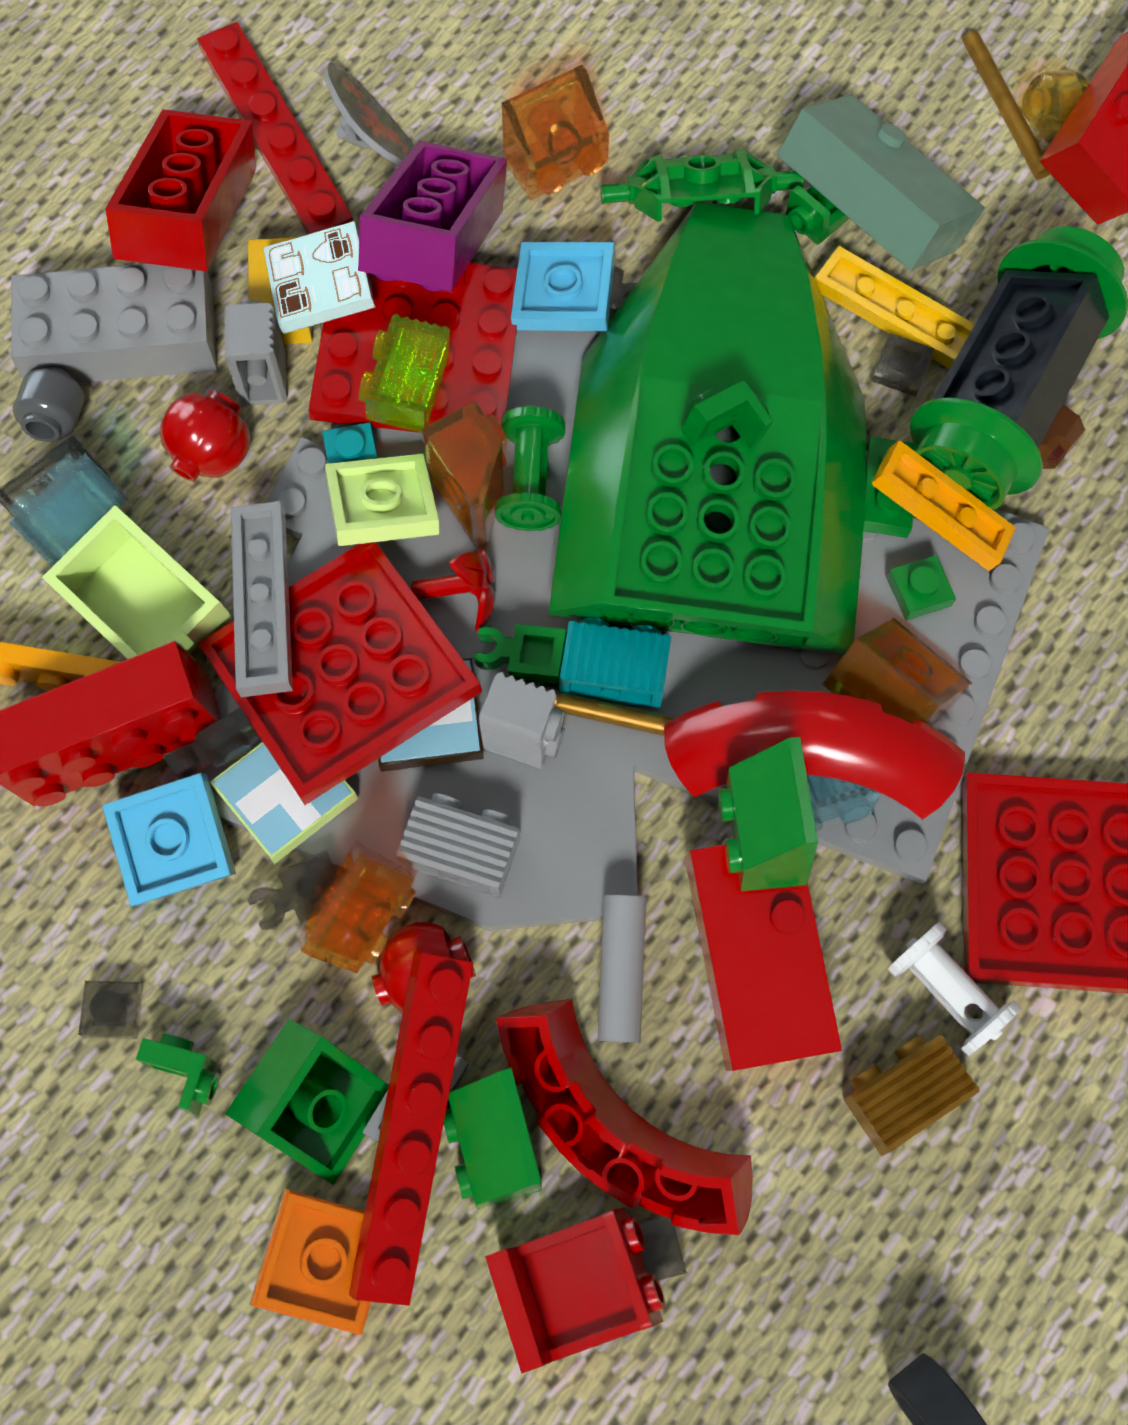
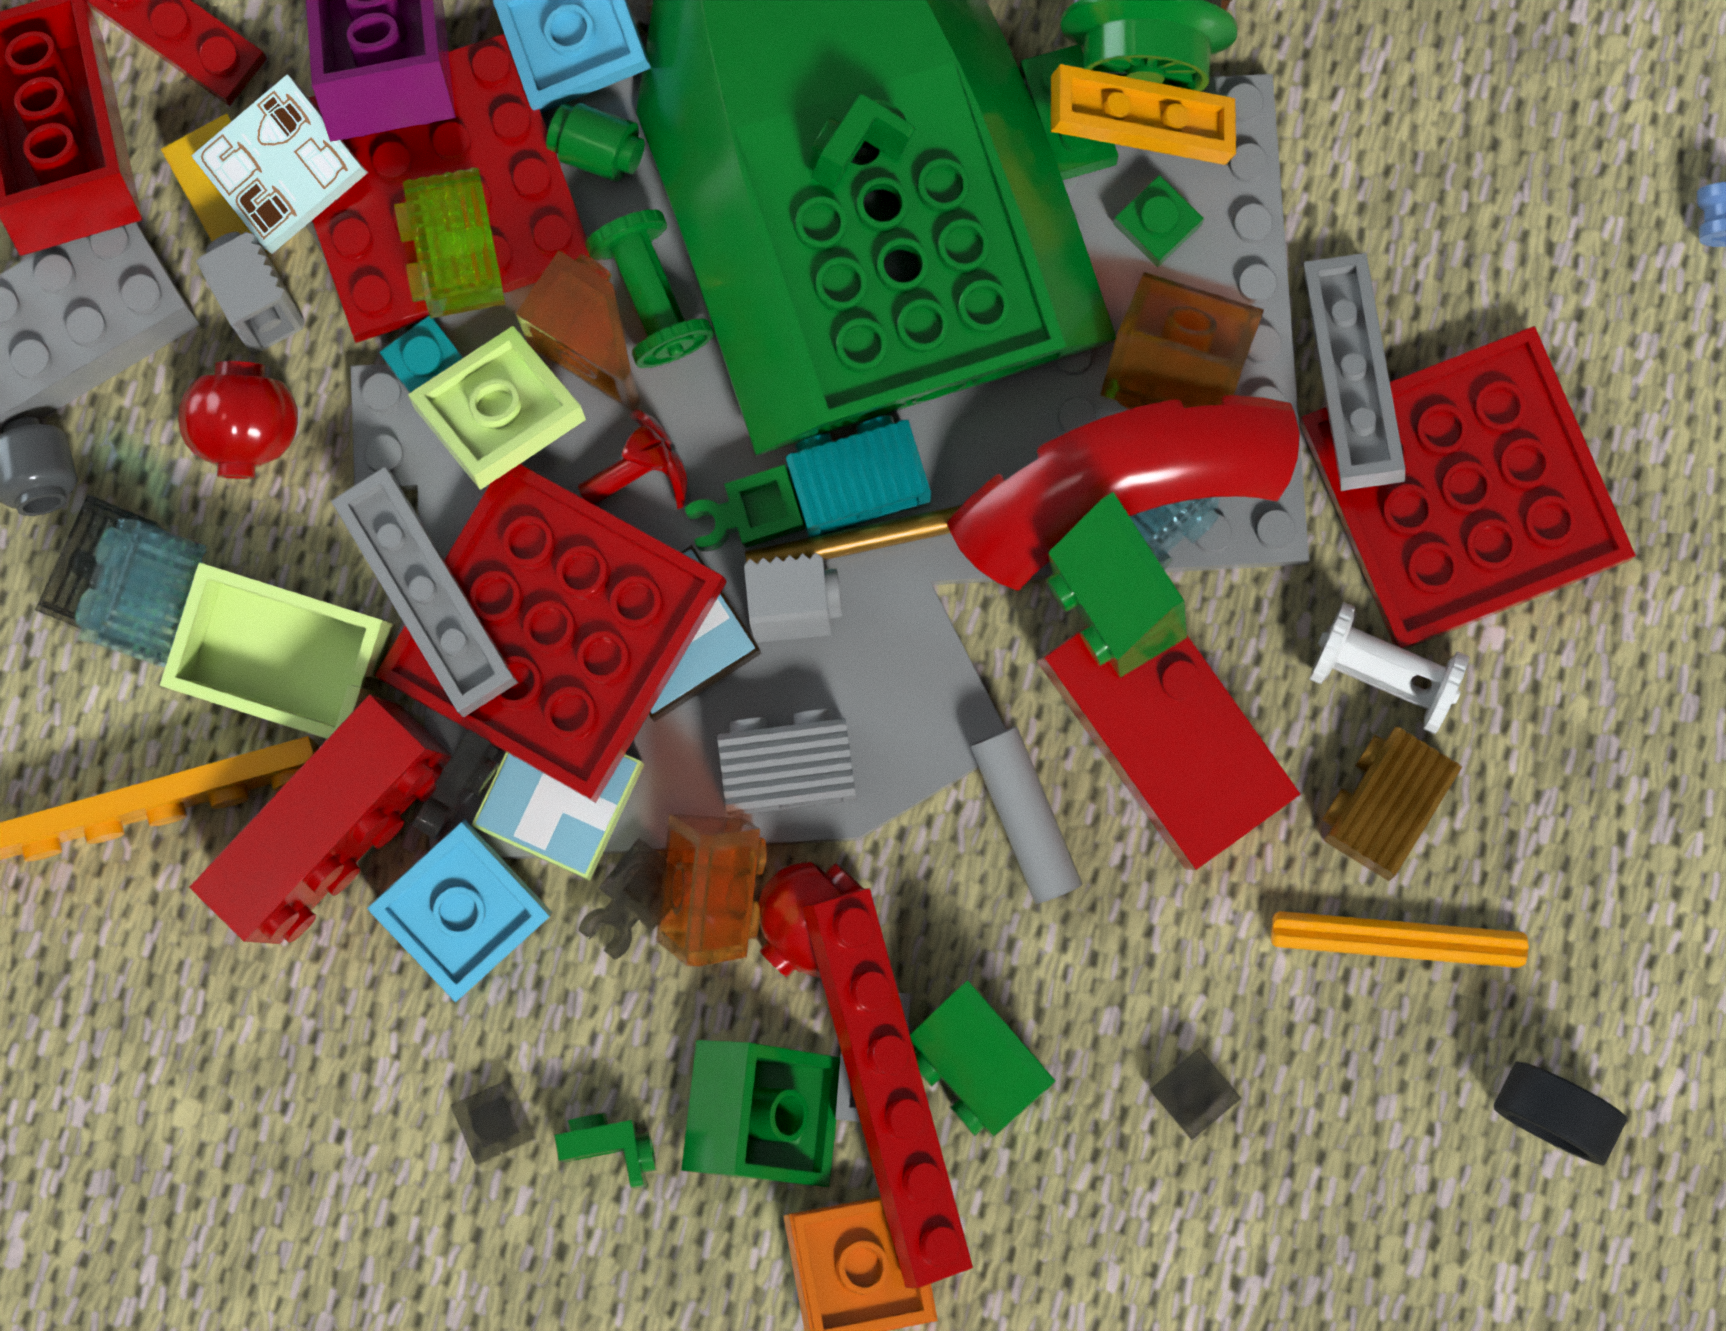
camera: 20 degrees left, 10 degrees up
red panel [485,1208,666,1374] -> none
red brick [496,999,753,1235] -> none
none -> green brick [546,103,645,182]
none -> light orange axle [1271,911,1529,968]
none -> light grey plate [1304,253,1405,491]

